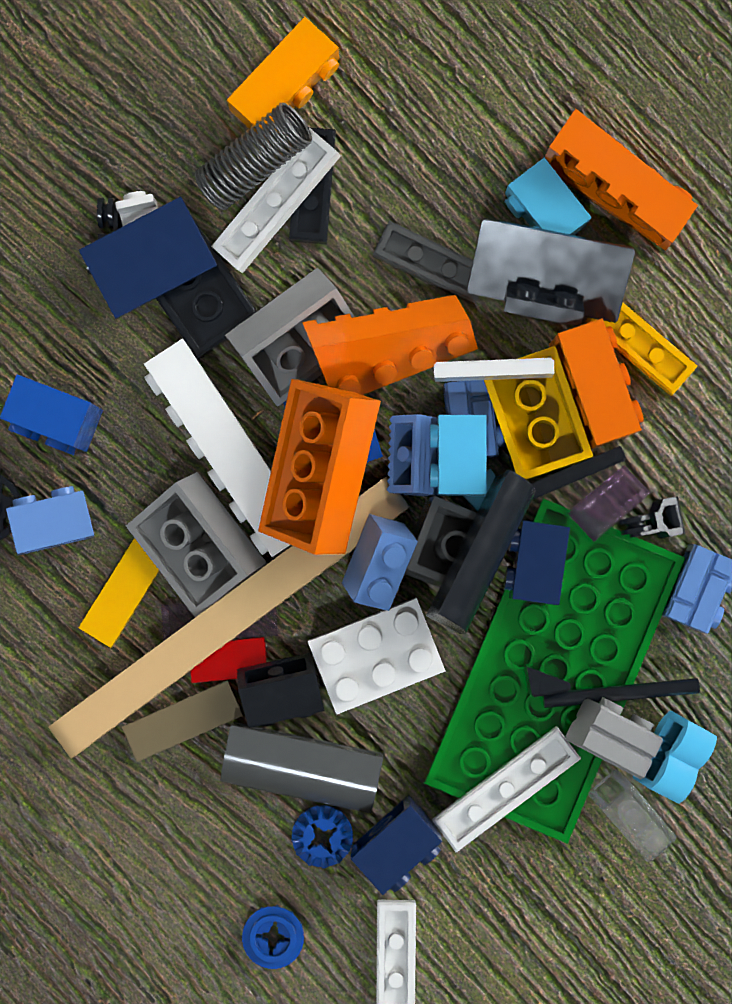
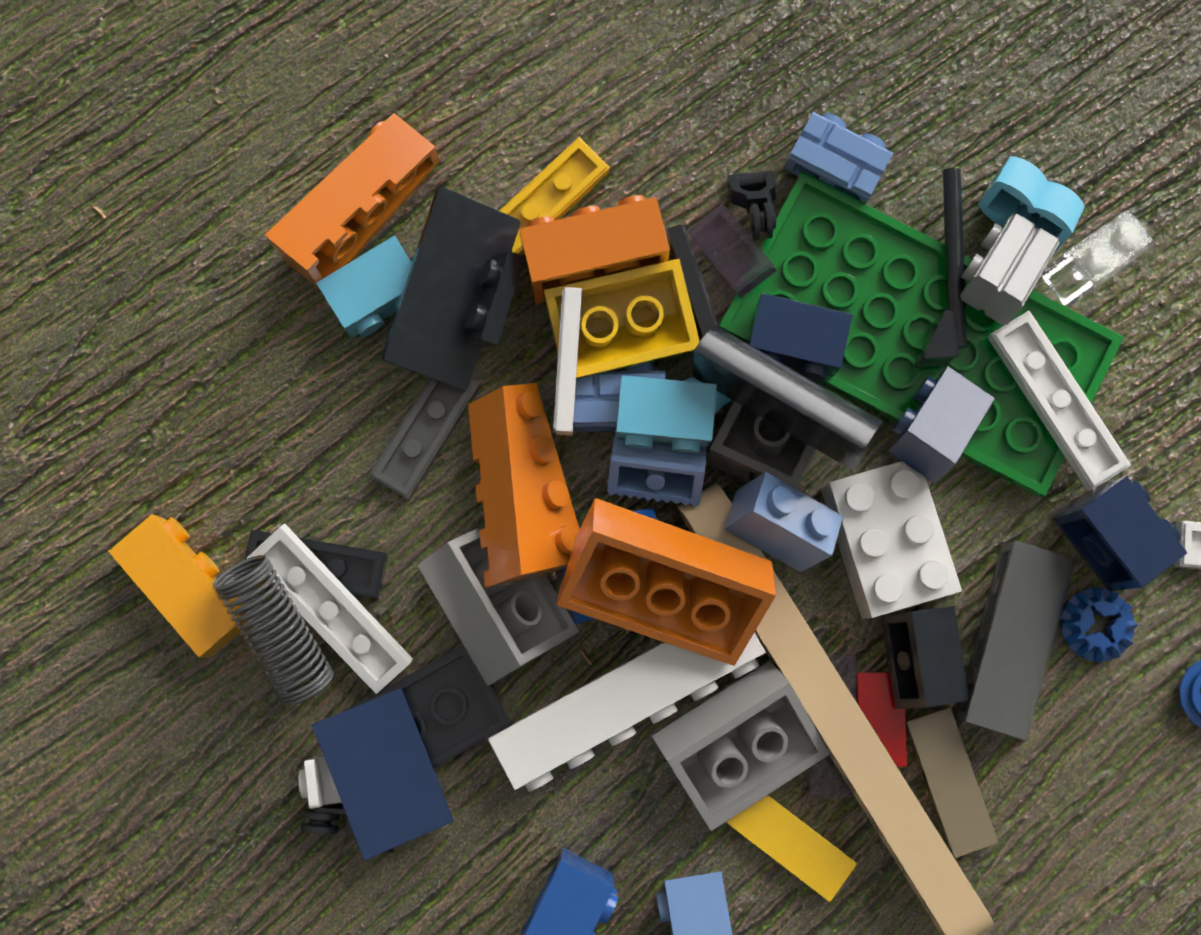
camera: 90 degrees left, 5 degrees down
none -> brick [888,366,995,484]

